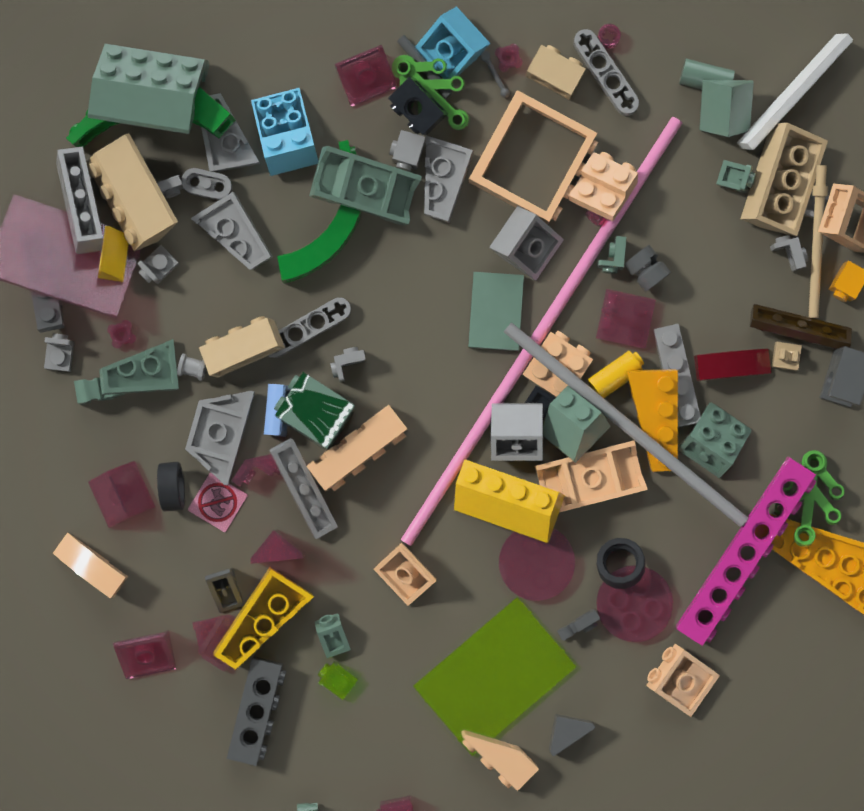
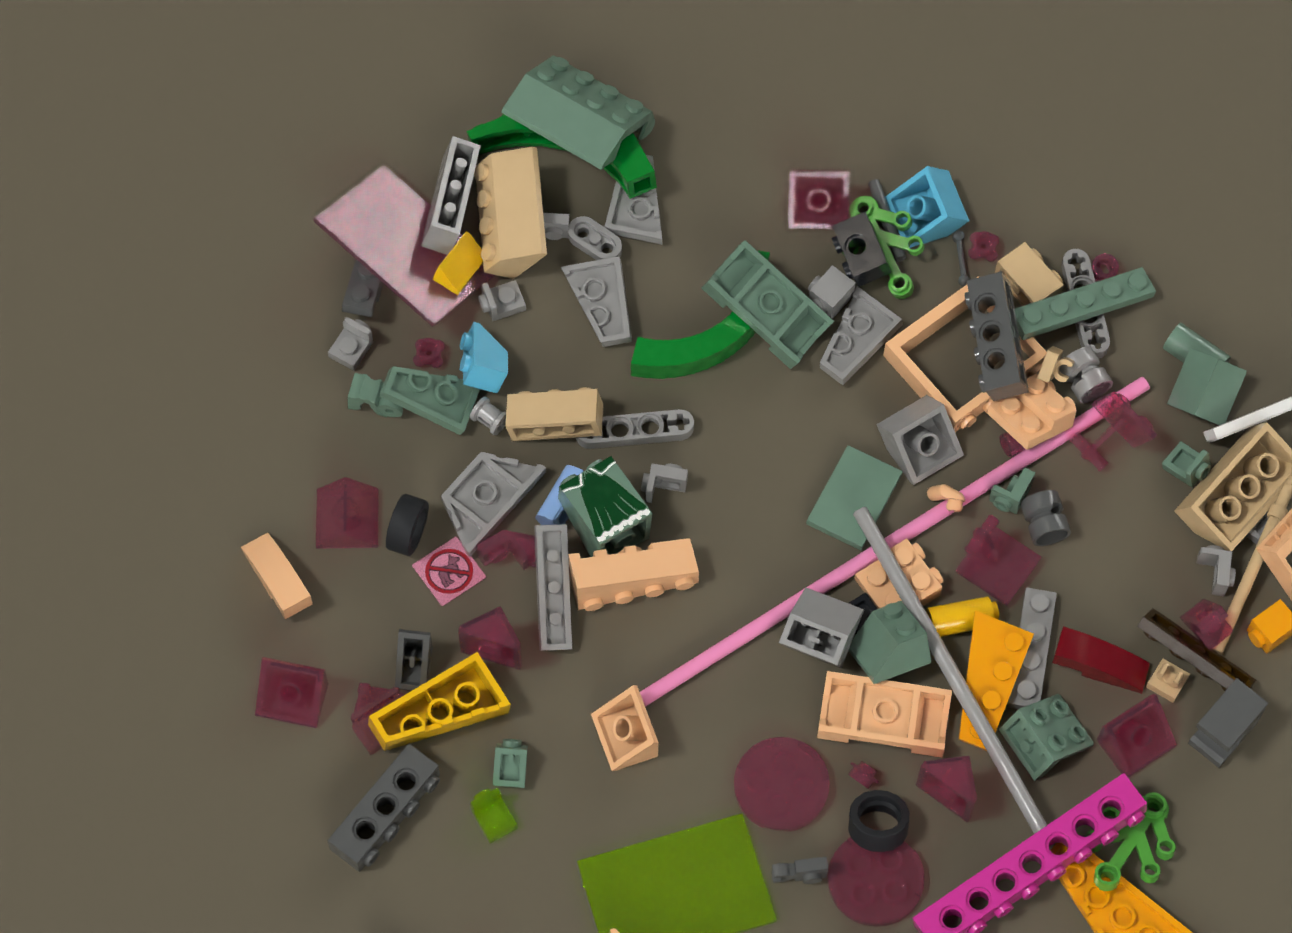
camera: 25 degrees right, 20 degrees down
medium azure slope [251,88,318,176] -> none
yellow slope [454,459,565,543] -> none
none -> medium azure slope [460,322,508,393]
none -> clear pink plate [848,761,879,789]
none -> clear pink slope [916,756,977,822]
none -> light nougat arm [927,484,965,512]
none -> dark grey brick [965,271,1029,401]
none -> sand green plate [1015,267,1156,340]
none -> tan tile [1037,346,1075,383]
none -> light grey wheel [1060,346,1113,404]
none -> clear pink plate [1069,391,1157,471]
none -> clear pink slope [1097,693,1177,777]
none -> clear pink slope [1180,598,1233,649]

